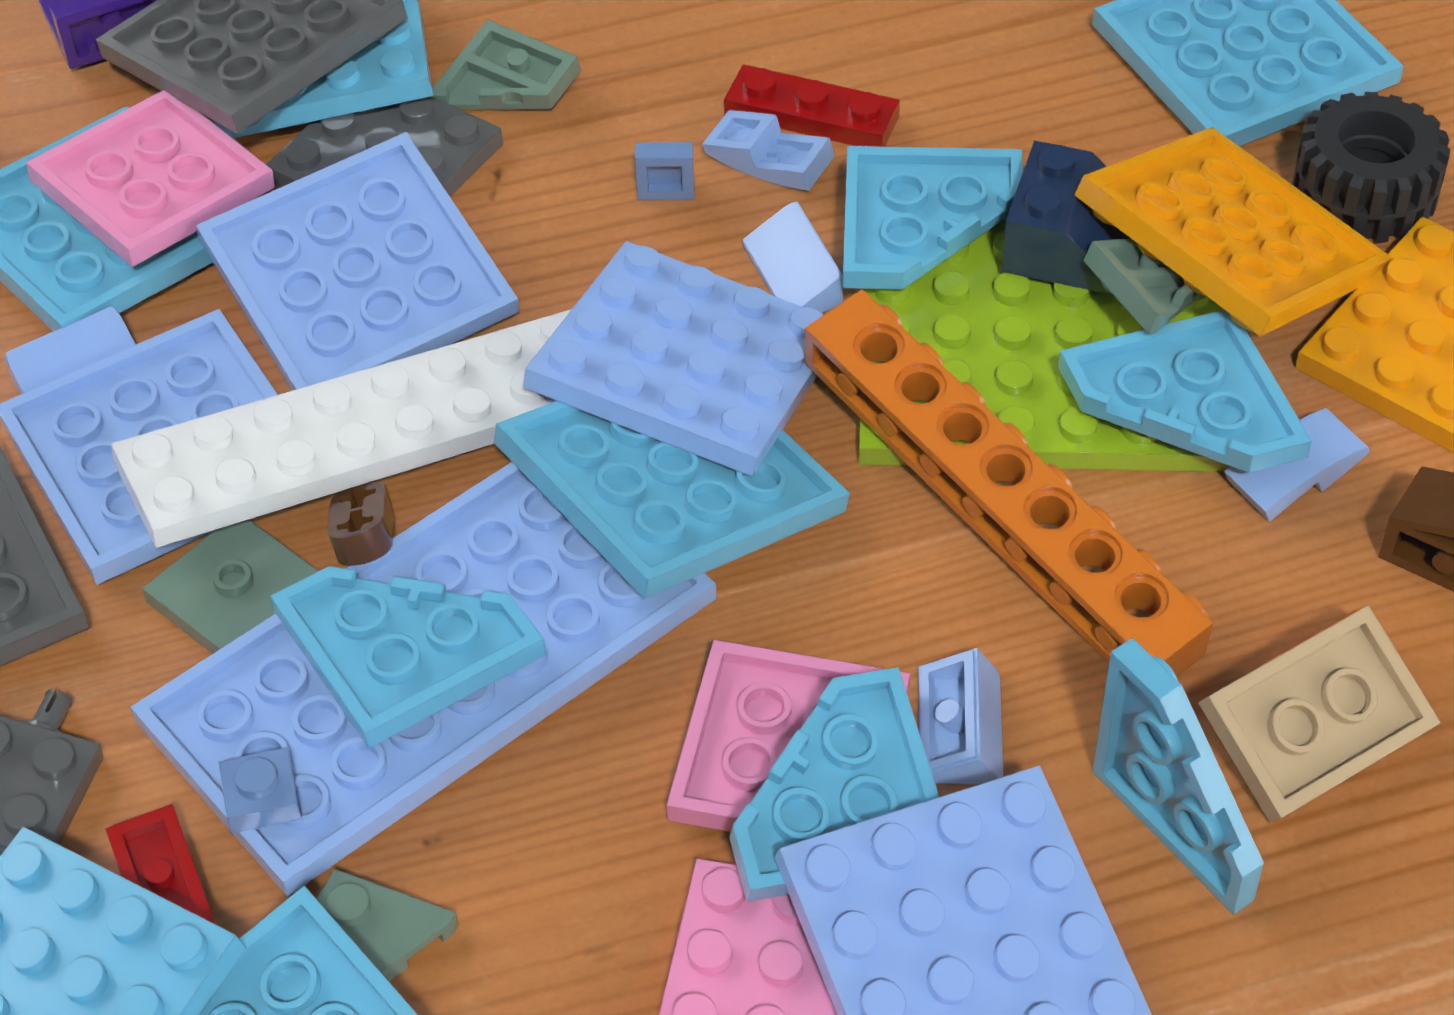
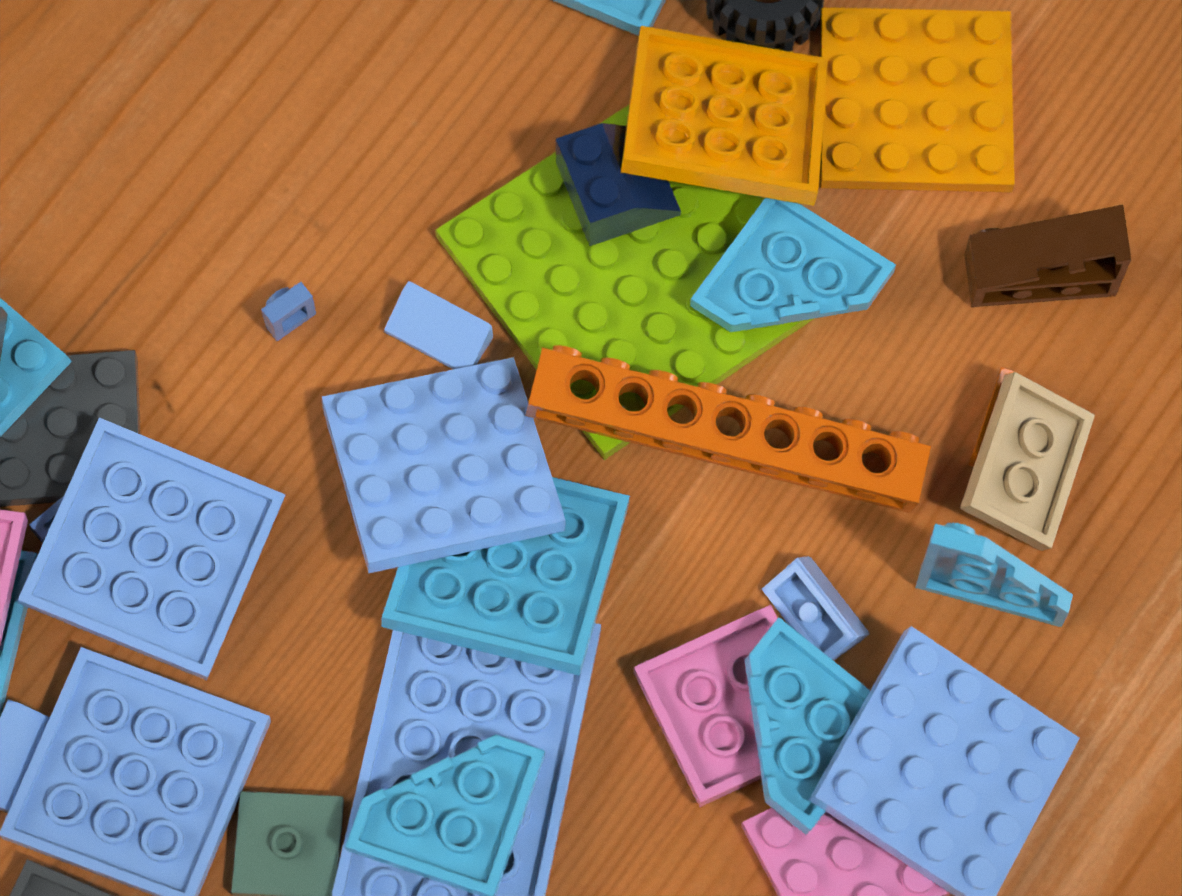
camera: 40 degrees left, 20 degrees up
white plate [111,309,572,548] -> none
reddish brown beam [327,482,394,566] -> none
sand green wing [431,19,581,110] -> none
light blue slope [702,110,835,191] -> none
red plate [724,64,900,147] -> none
medium azure plate [843,146,1023,289] -> none
sand green wing [1083,238,1202,334] -> none
light blue slope [1224,408,1370,522] -> none

